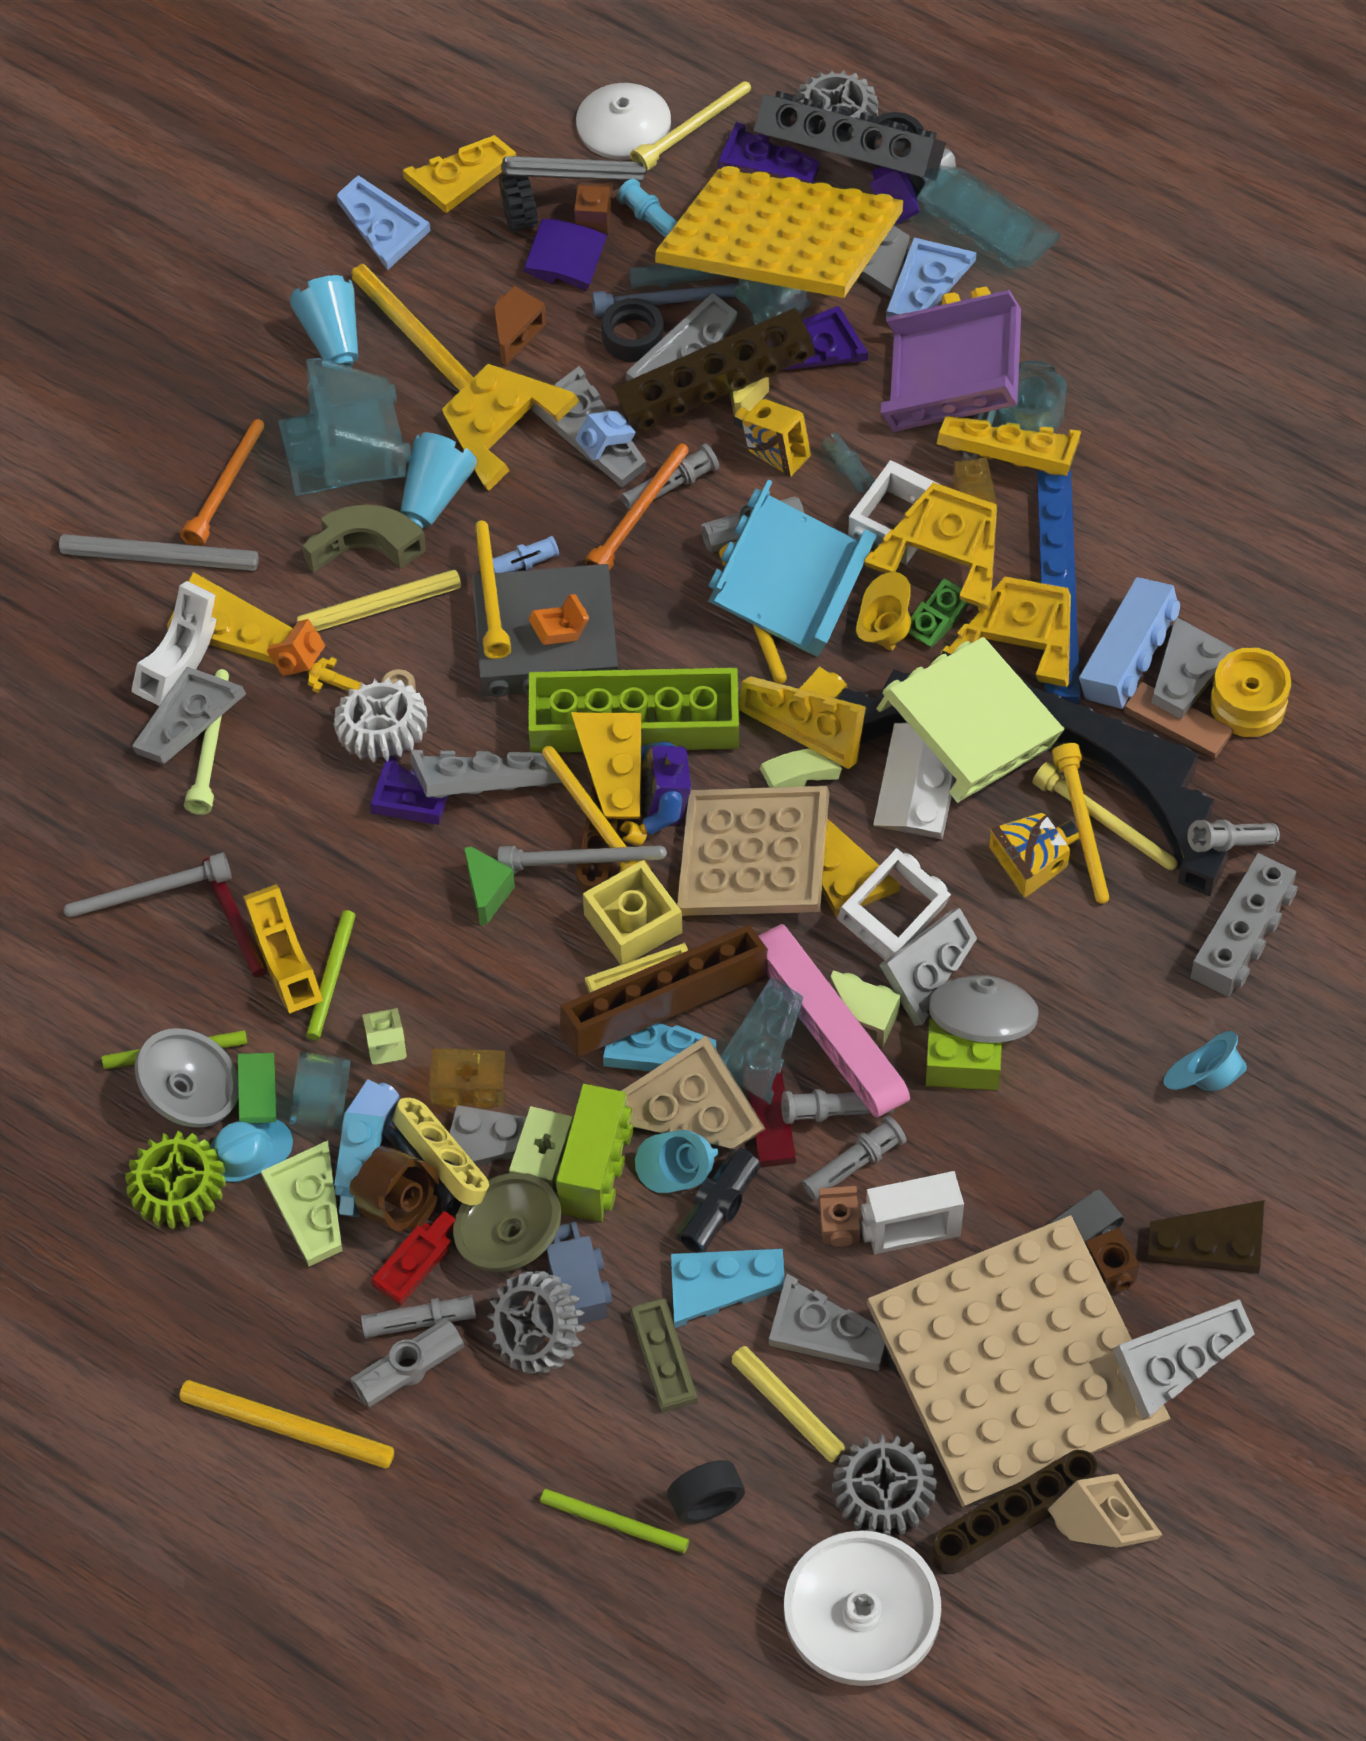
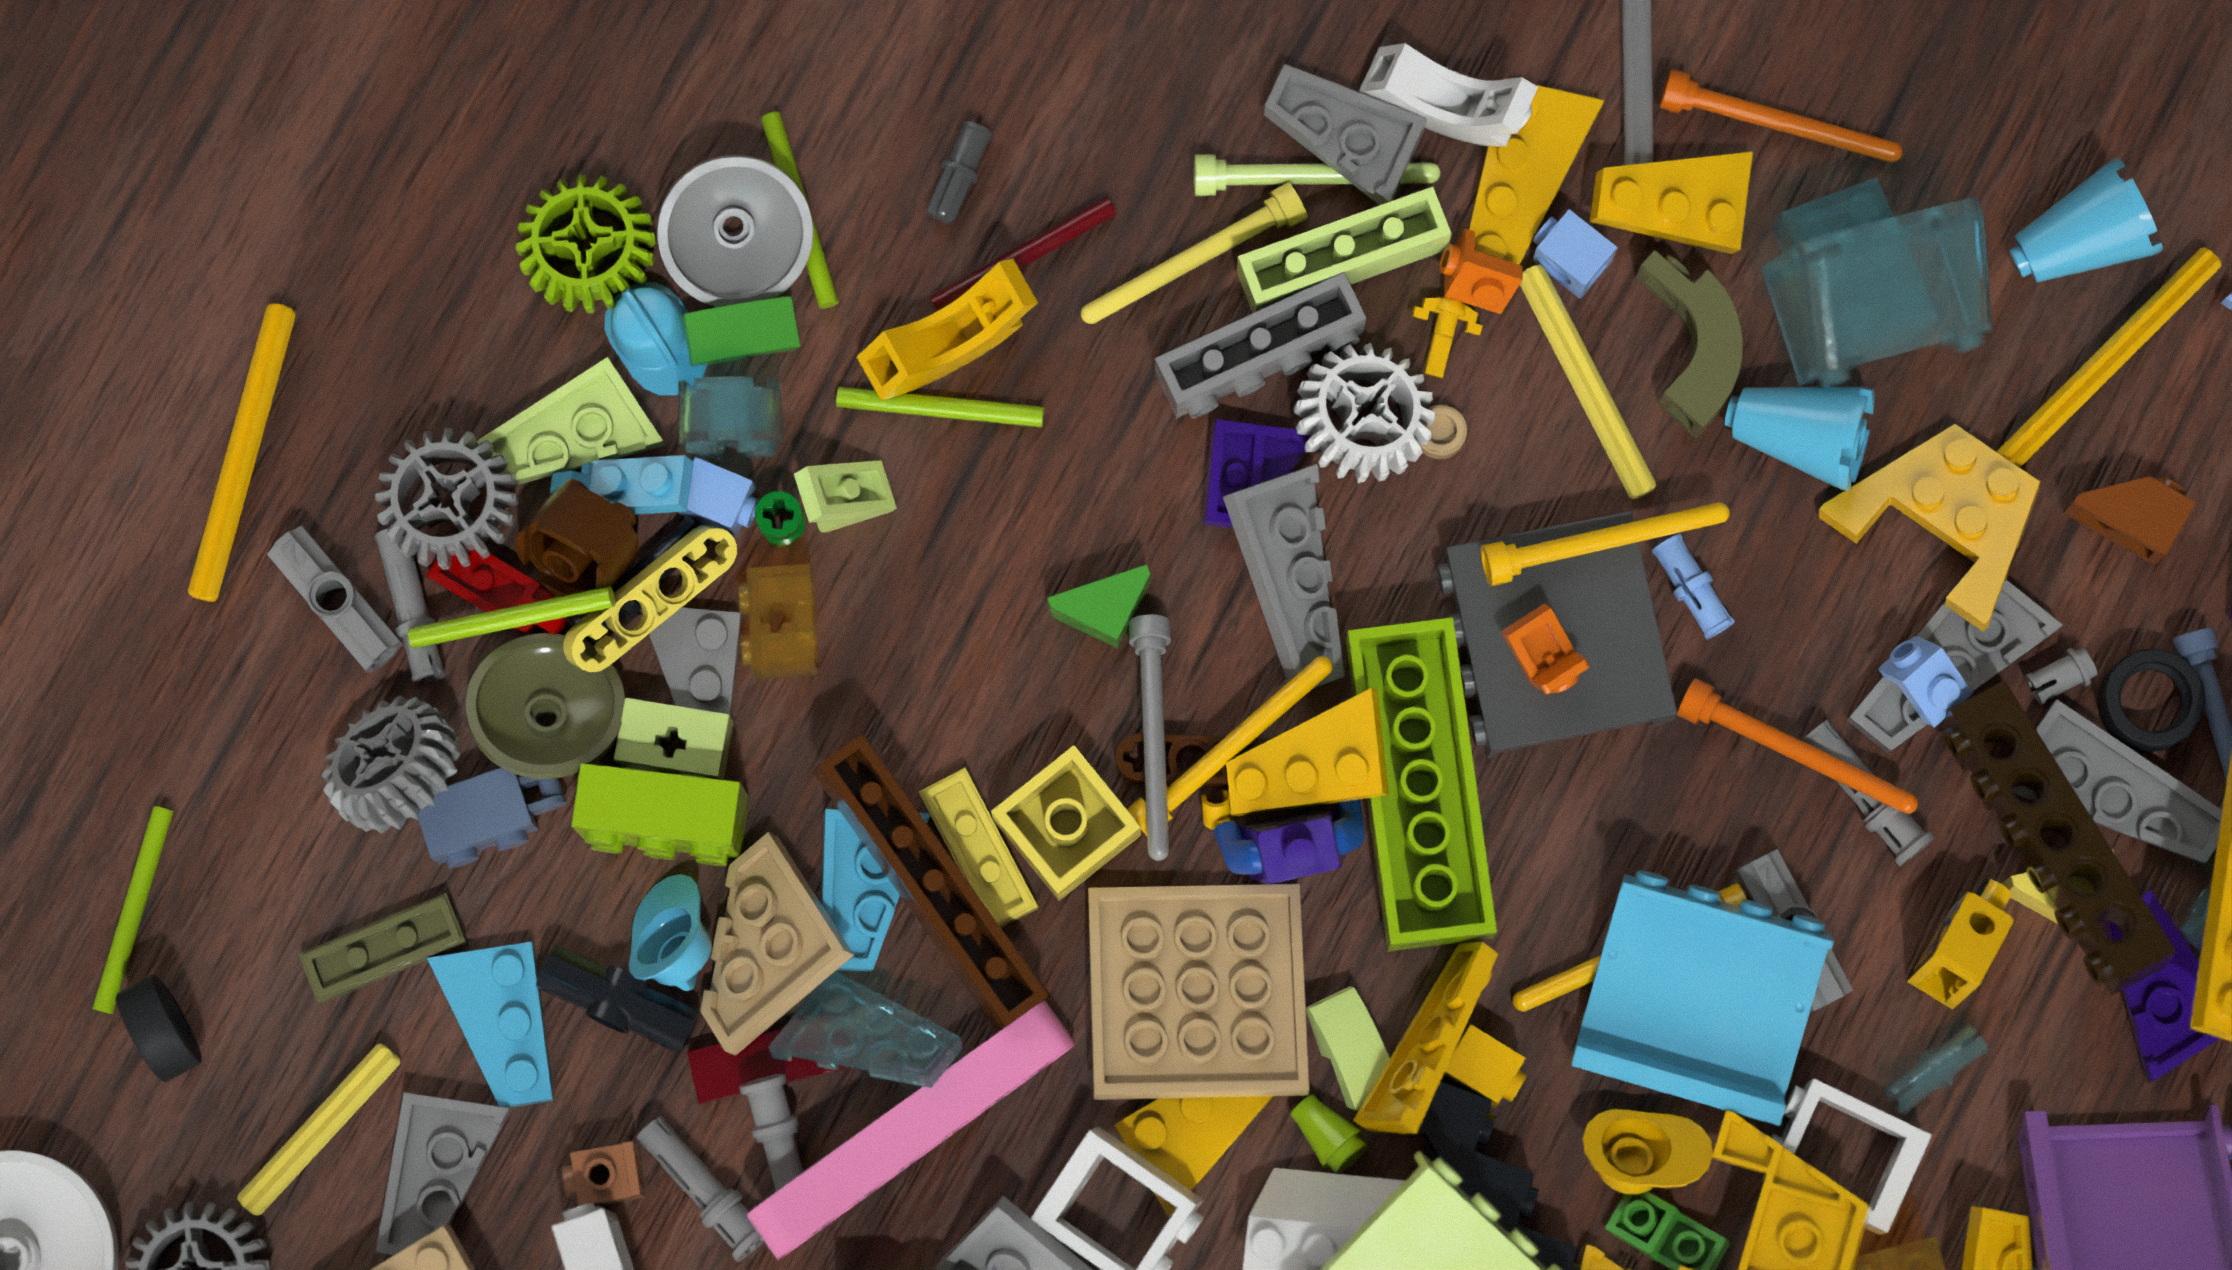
camera: 85 degrees right, 20 degrees up
light grey piece [64,852,232,918] -> none
yellowish green slope [830,970,900,1047] -> none
none -> light grey gear [375,428,519,570]
none -> lime bar [408,586,615,649]
none -> green bush [755,491,806,547]
none -> dark grey axle [927,121,993,224]
none -> light yellow piece [1081,182,1308,324]
none -> light grey brick [1155,272,1366,418]
none -> yellowish green brick [1237,186,1452,314]
none -> lime cone [1290,1094,1368,1174]
none -> light blue brick [1532,209,1618,299]
none -> yellow wing [1590,152,1753,254]
none -> light grey pin [2025,647,2098,705]

